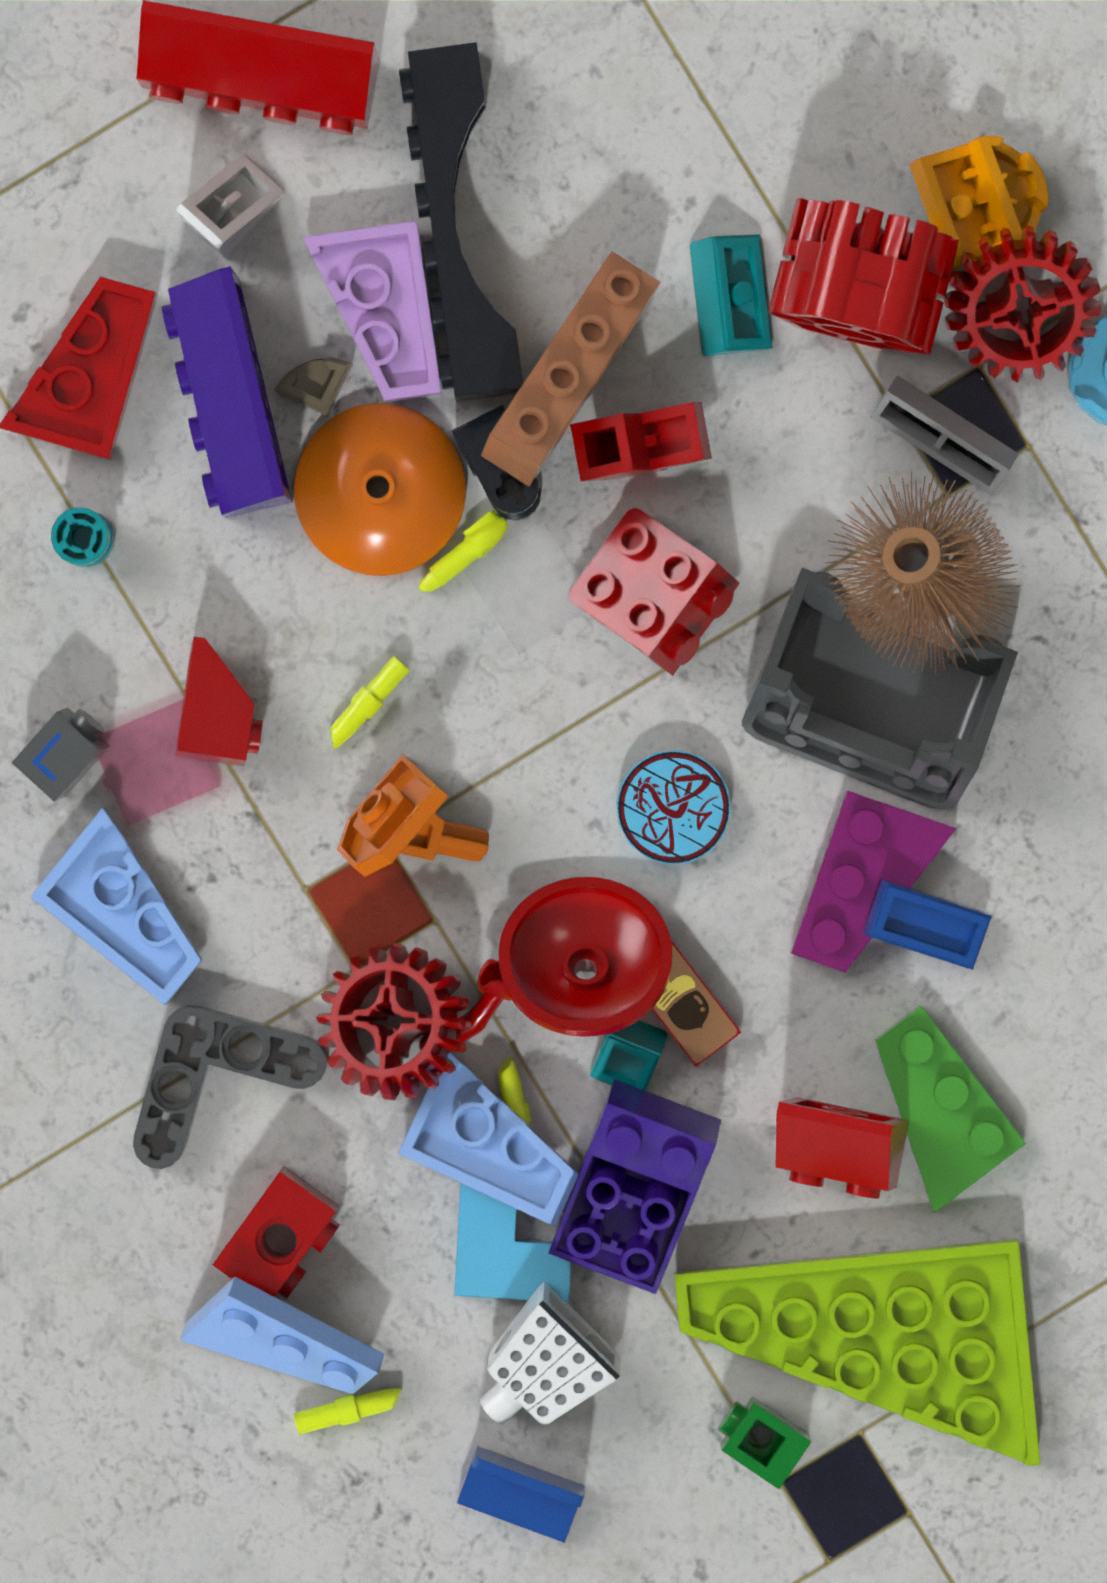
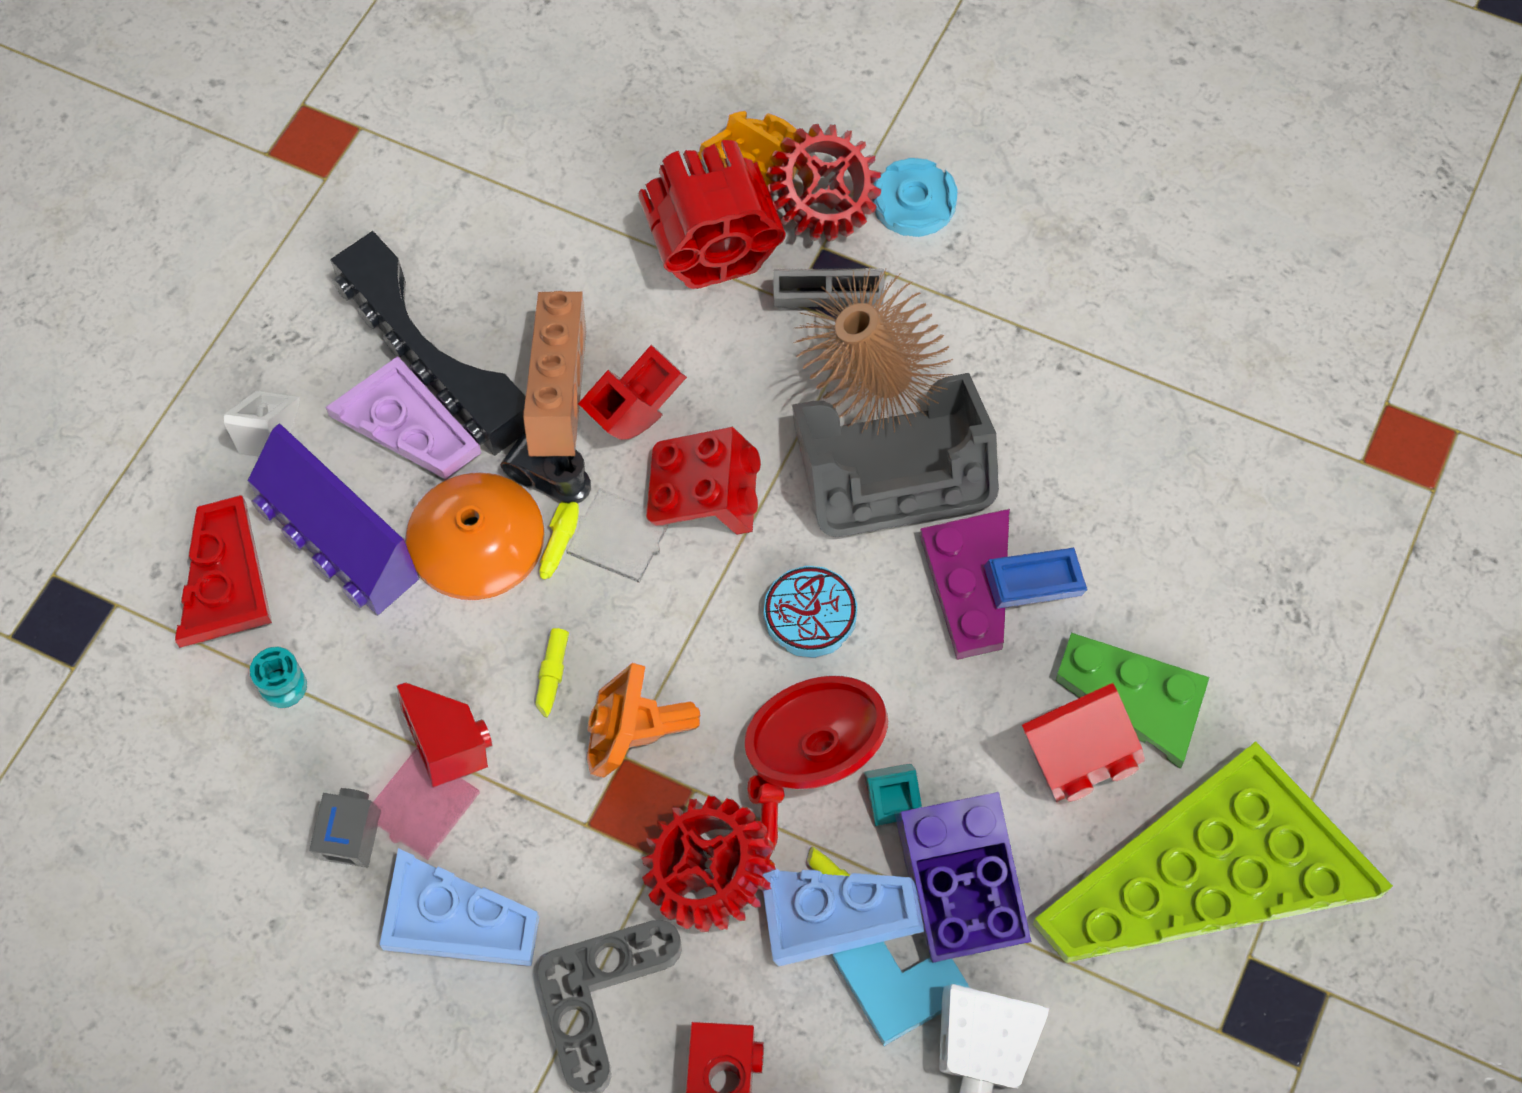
camera: 30 degrees left, 25 degrees down
red slope [136,0,380,135] -> none
dark tan tile [275,358,353,417] -> none
tile [652,940,742,1067] -> none
teal slope [690,234,773,356] -> none
green brick [718,1396,812,1489] -> none

